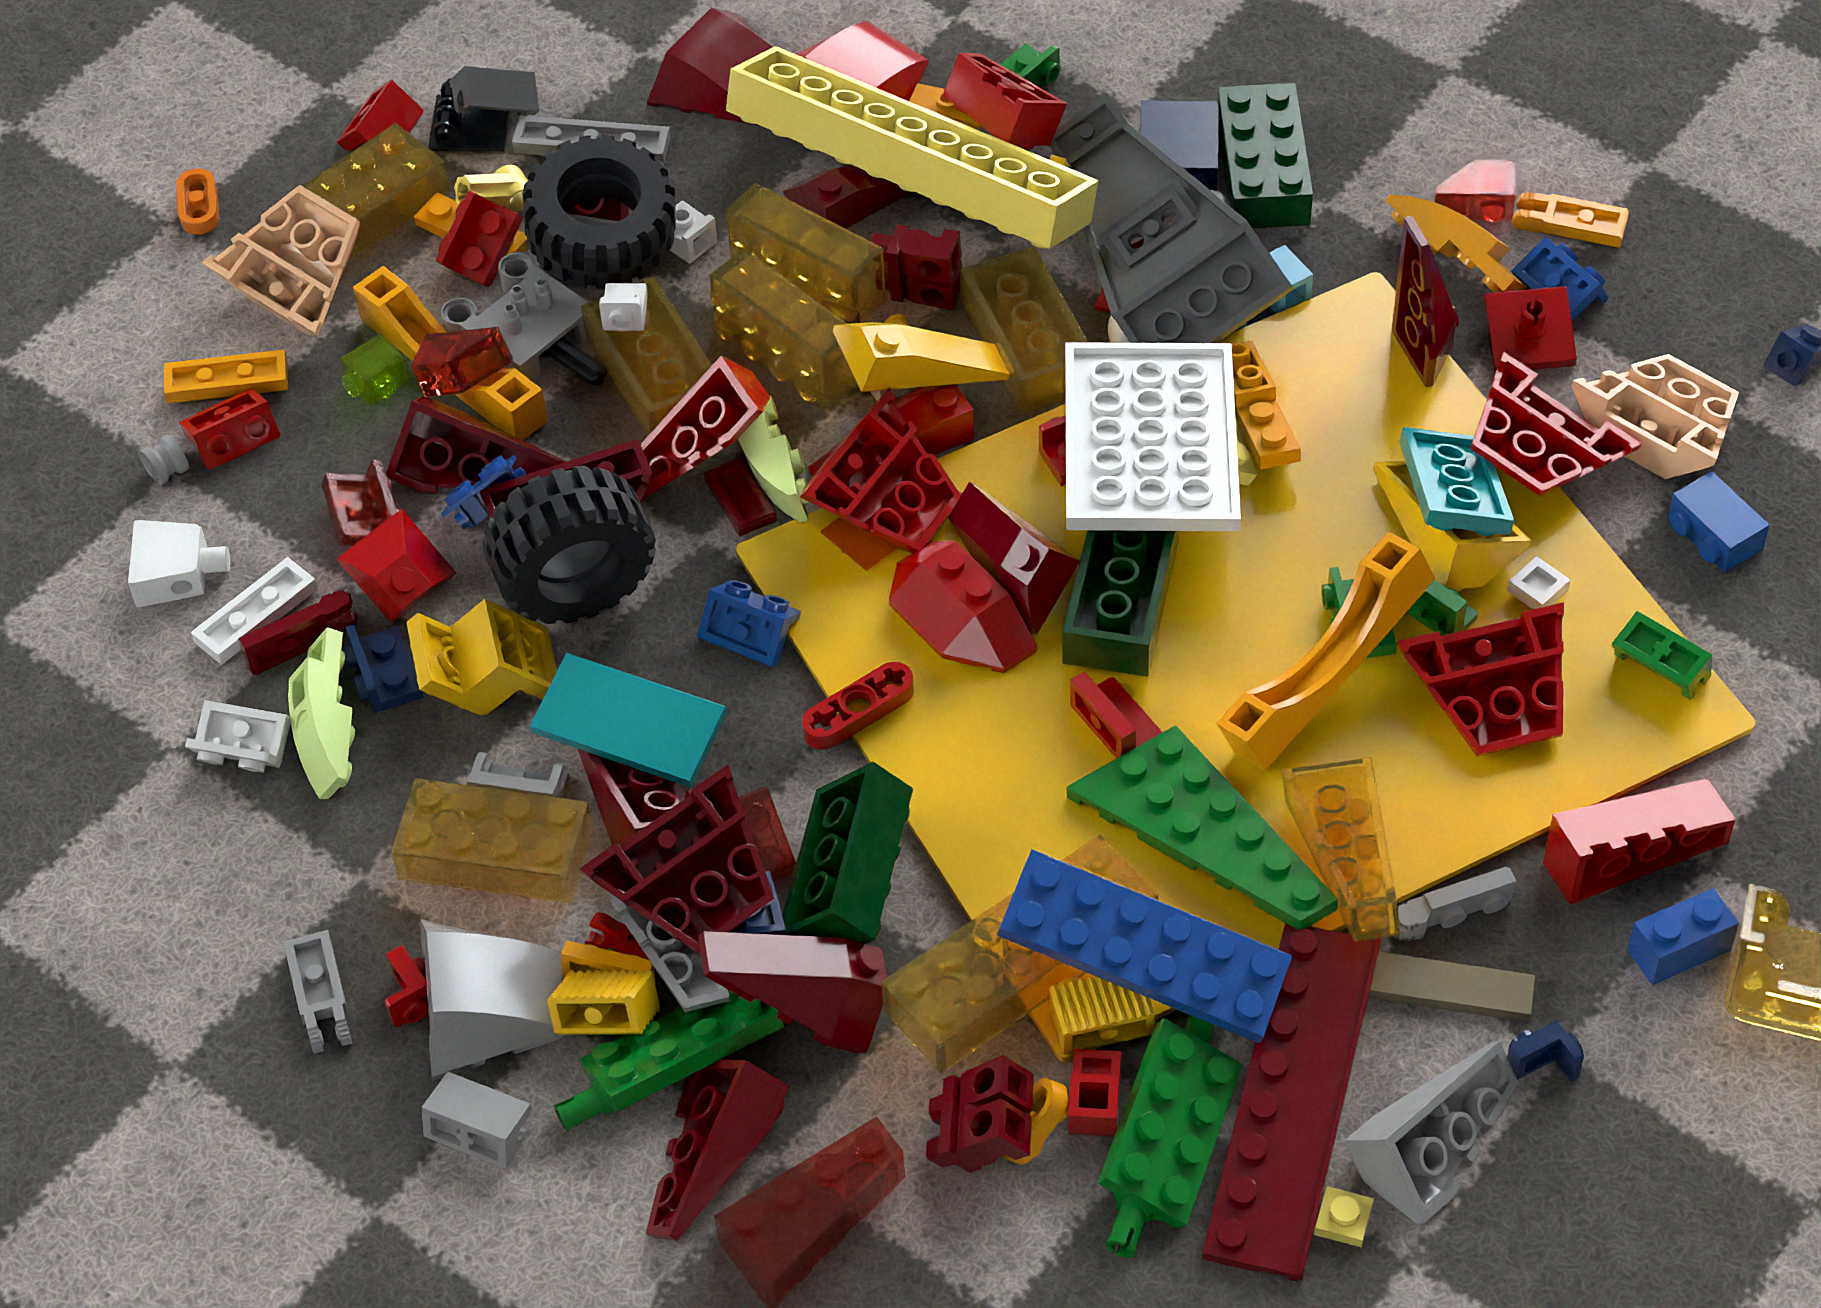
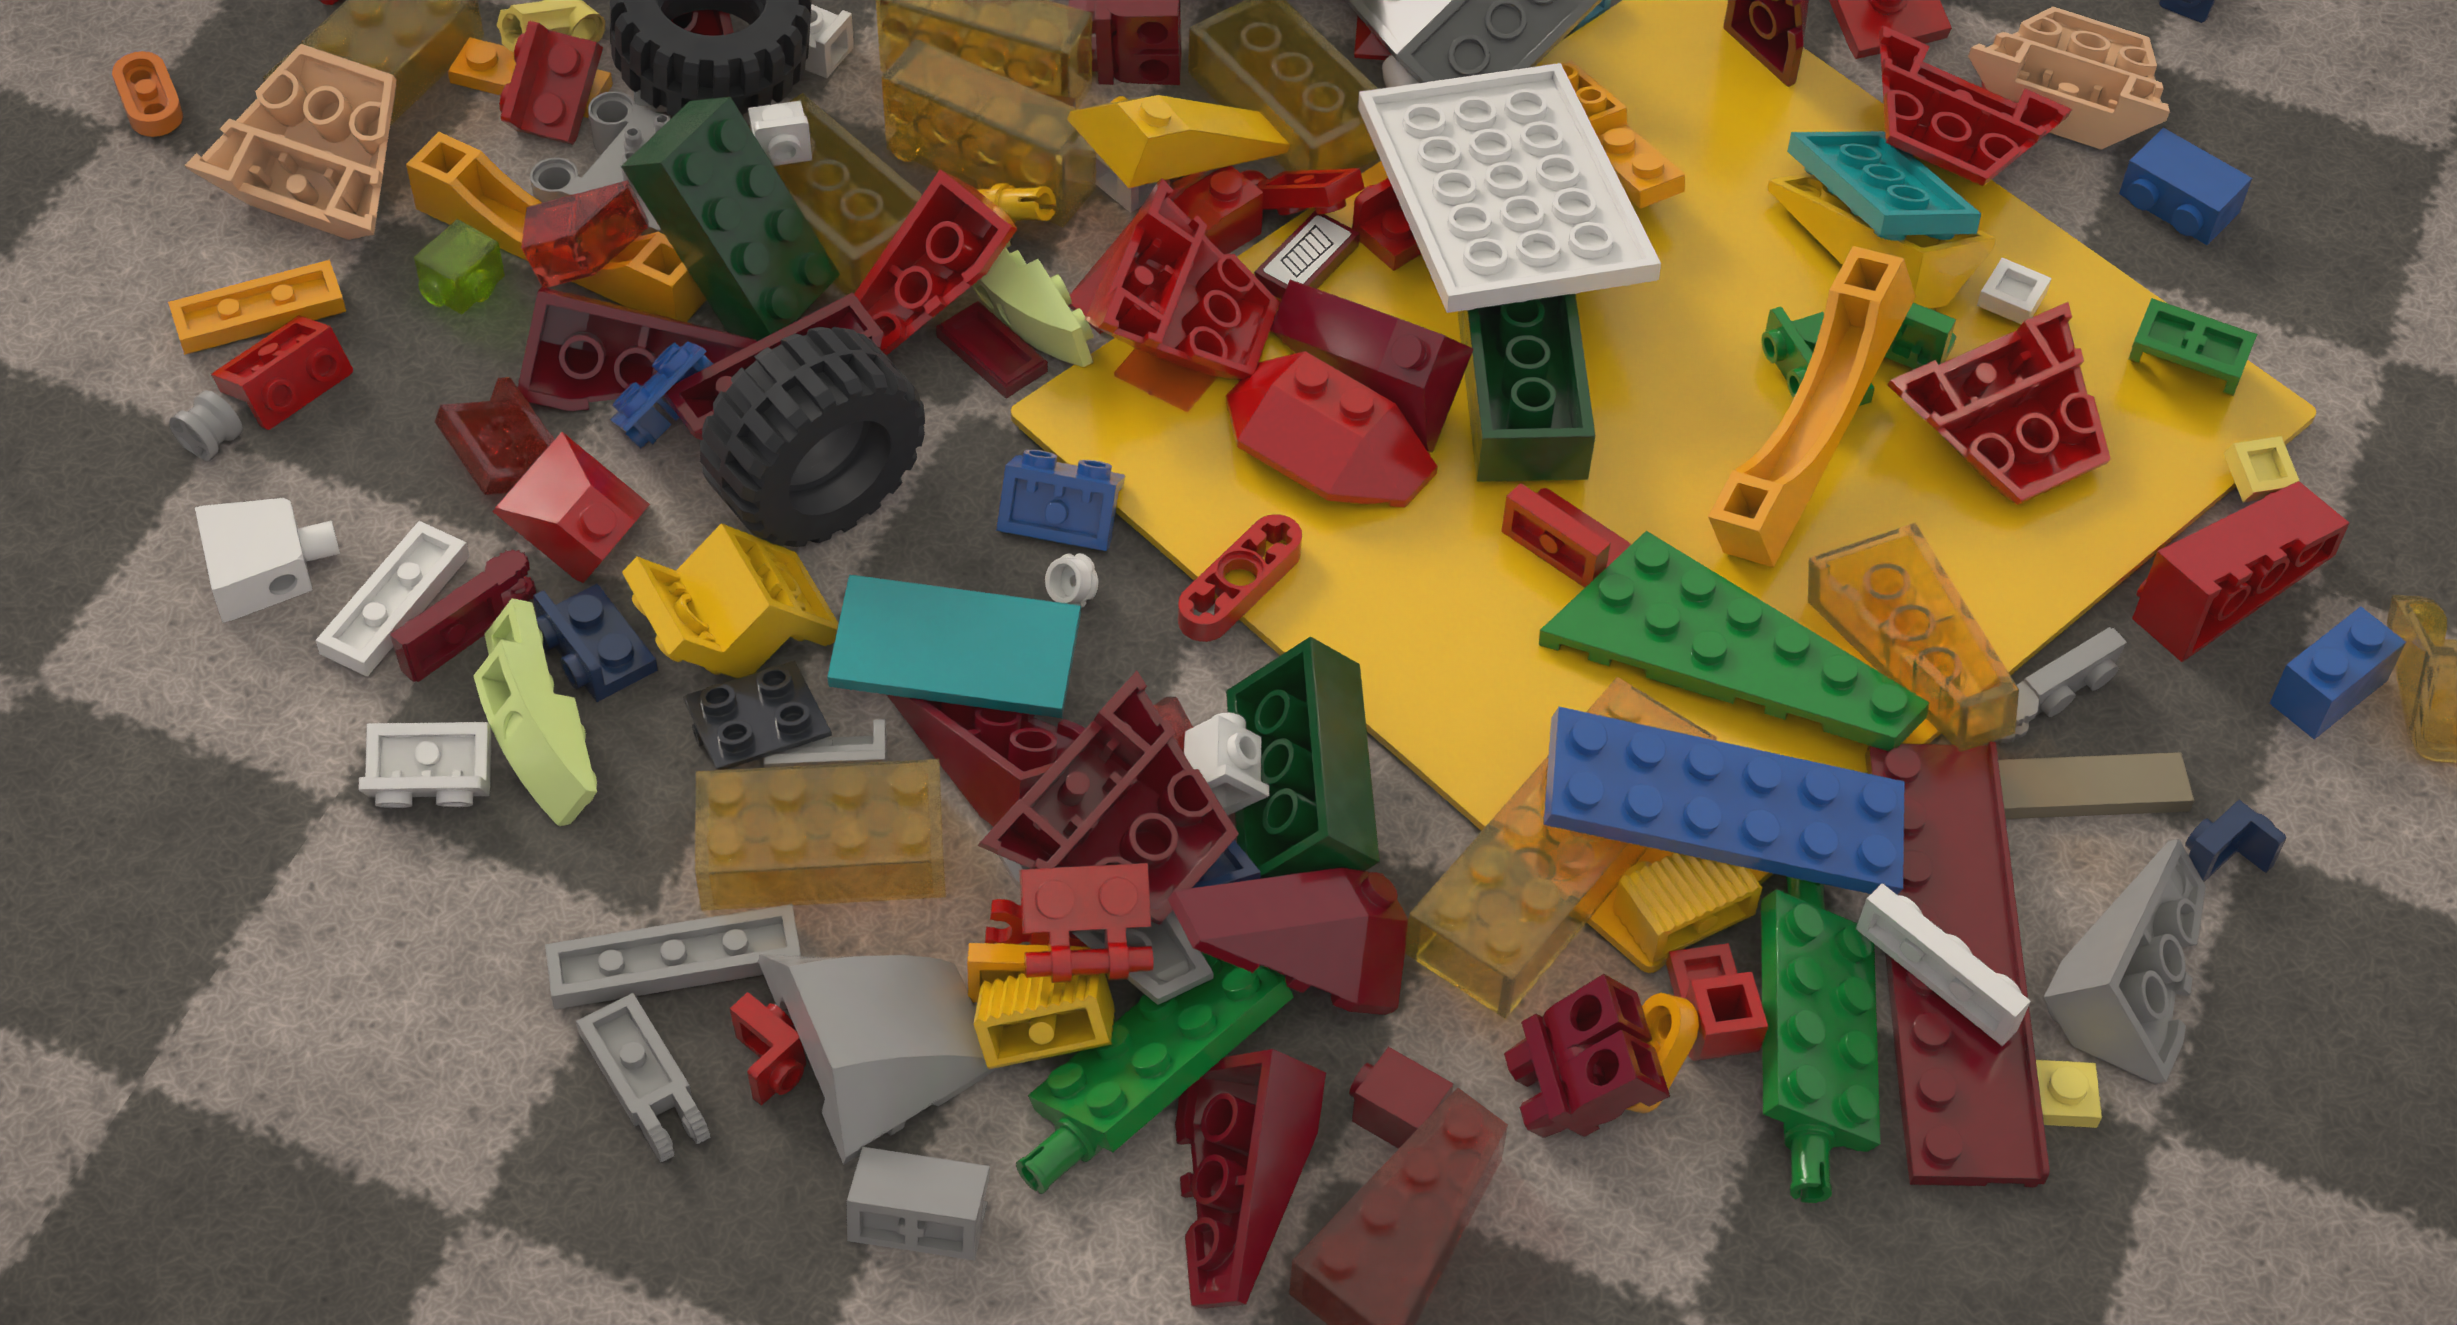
camera: 20 degrees left, 0 degrees up
none -> light grey plate [545,904,801,1010]
none -> dark green brick [621,97,841,342]
none -> black hinge [683,661,832,773]
none -> yellow pin [977,183,1056,223]
none -> red plate [1019,863,1154,983]
none -> white plate [1045,553,1098,608]
none -> white brick [1184,713,1269,815]
none -> red plate [1240,168,1365,215]
none -> tile [1254,211,1360,300]
none -> dark red brick [1349,1046,1454,1159]
none -> white plate [1856,883,2031,1046]
none -> light yellow plate [2224,436,2300,503]

